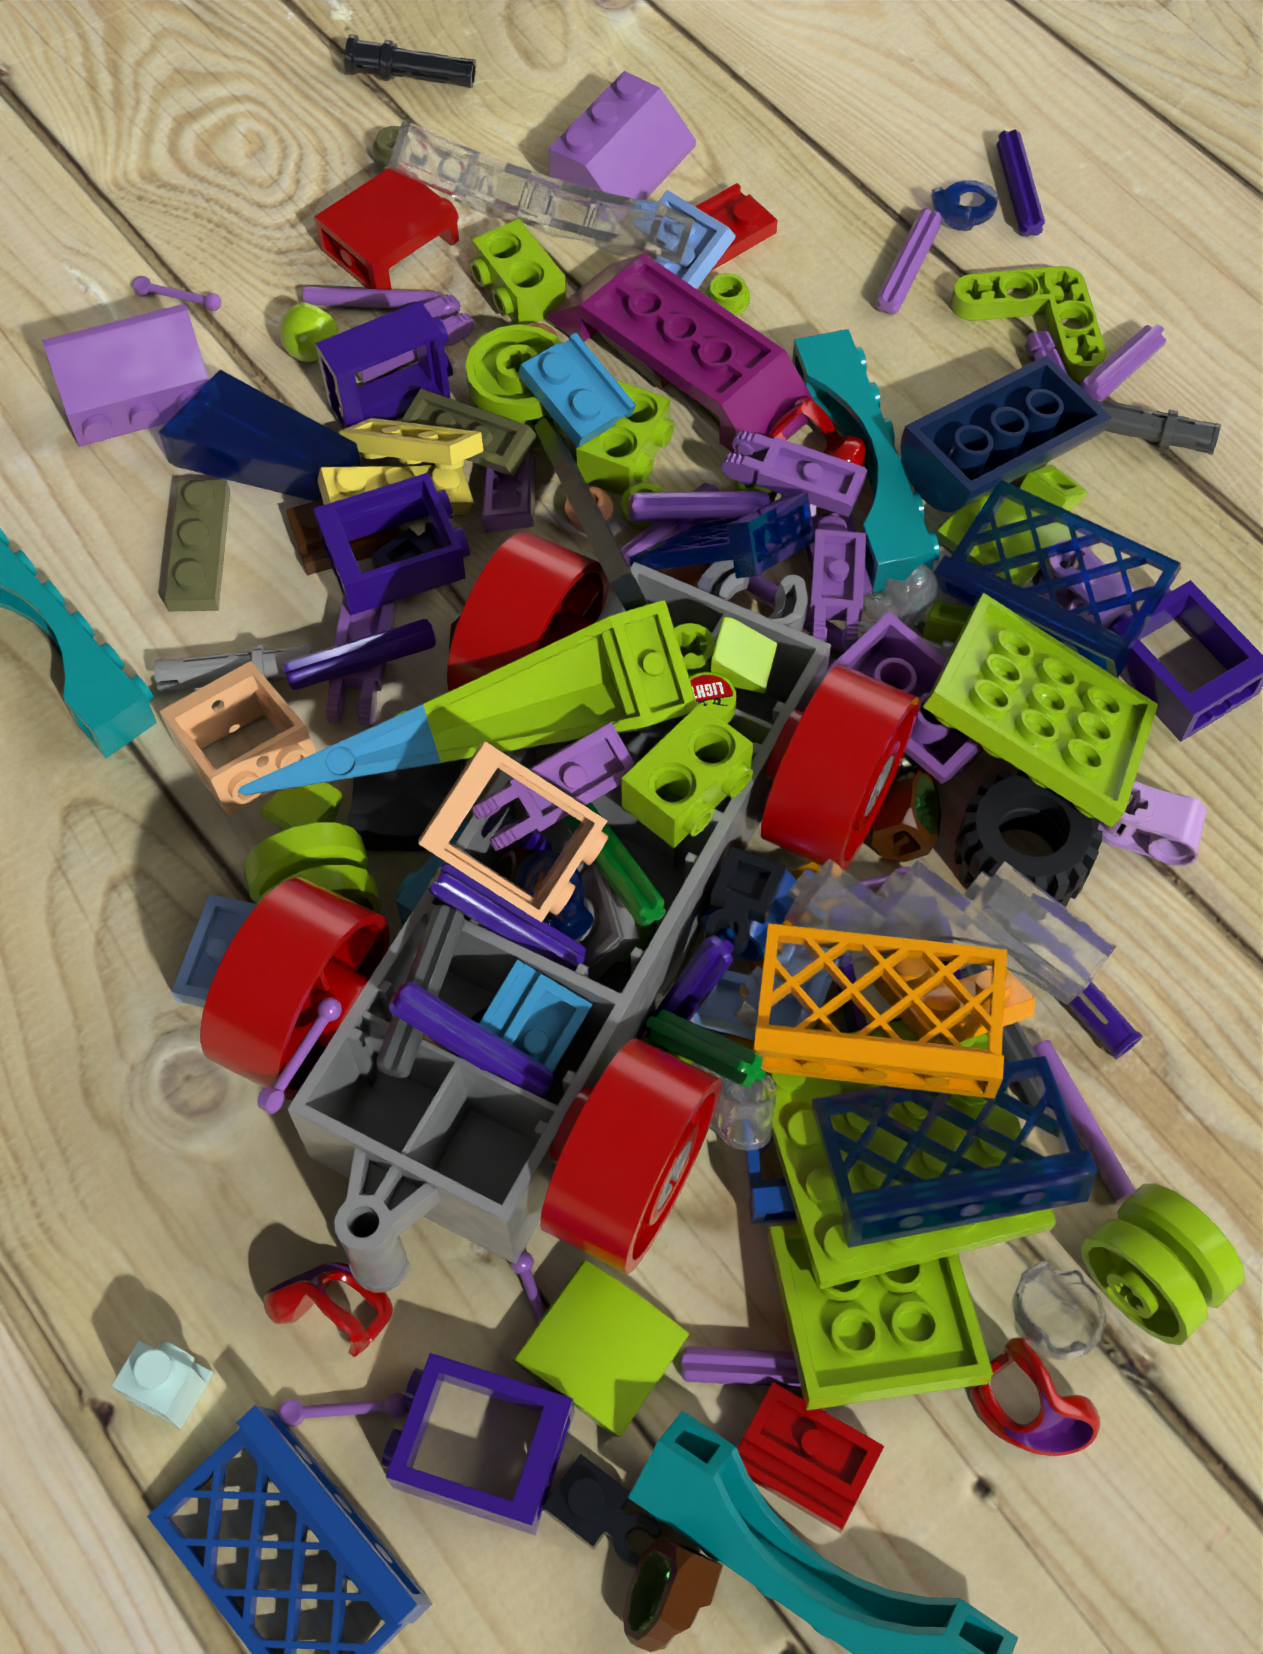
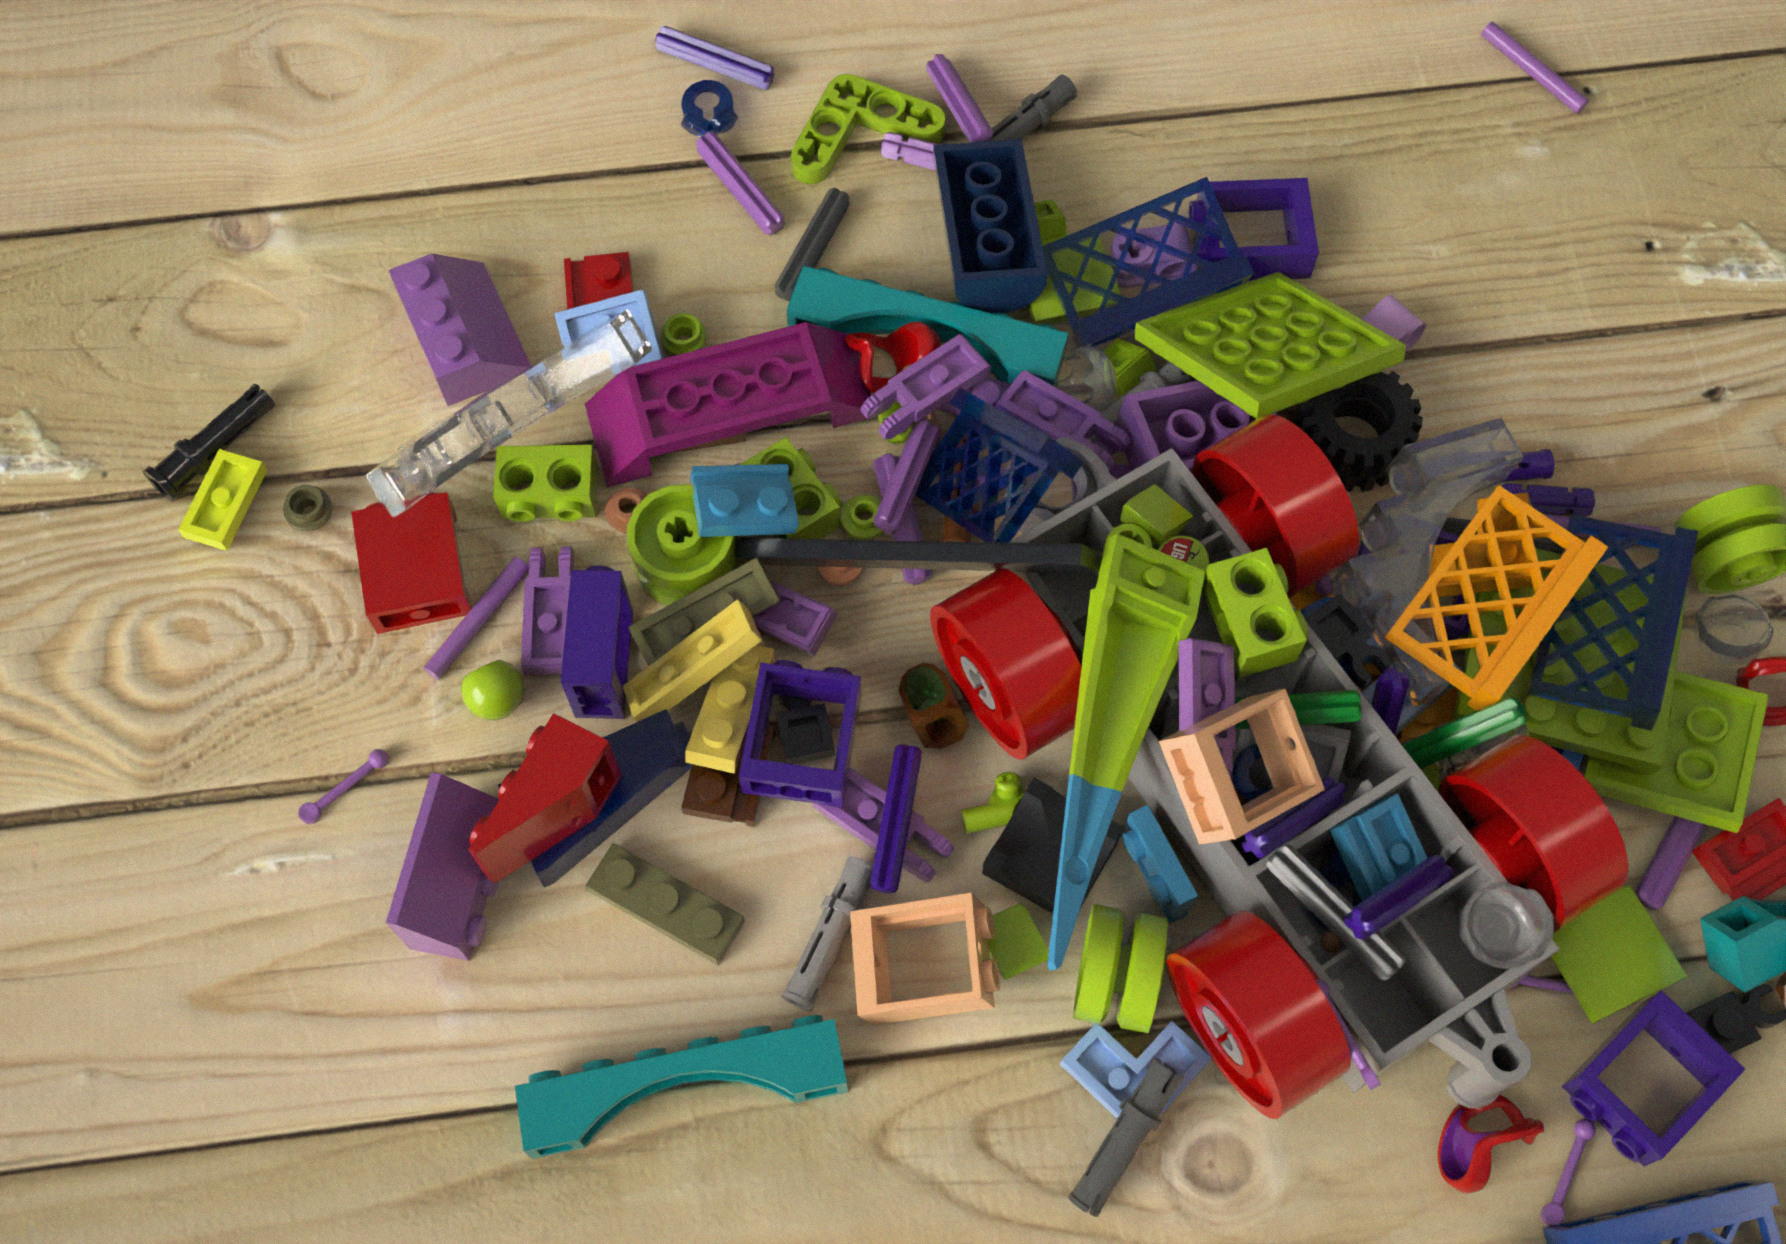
camera: 60 degrees left, 5 degrees up
none -> neon yellow plate [178,449,268,551]
none -> red slope [468,713,622,883]
none -> dark grey axle [775,188,850,302]
none -> dark grey pin [1068,1057,1184,1217]
none -> clear hair [1460,882,1554,969]
none -> dark purple axle [1501,483,1595,517]

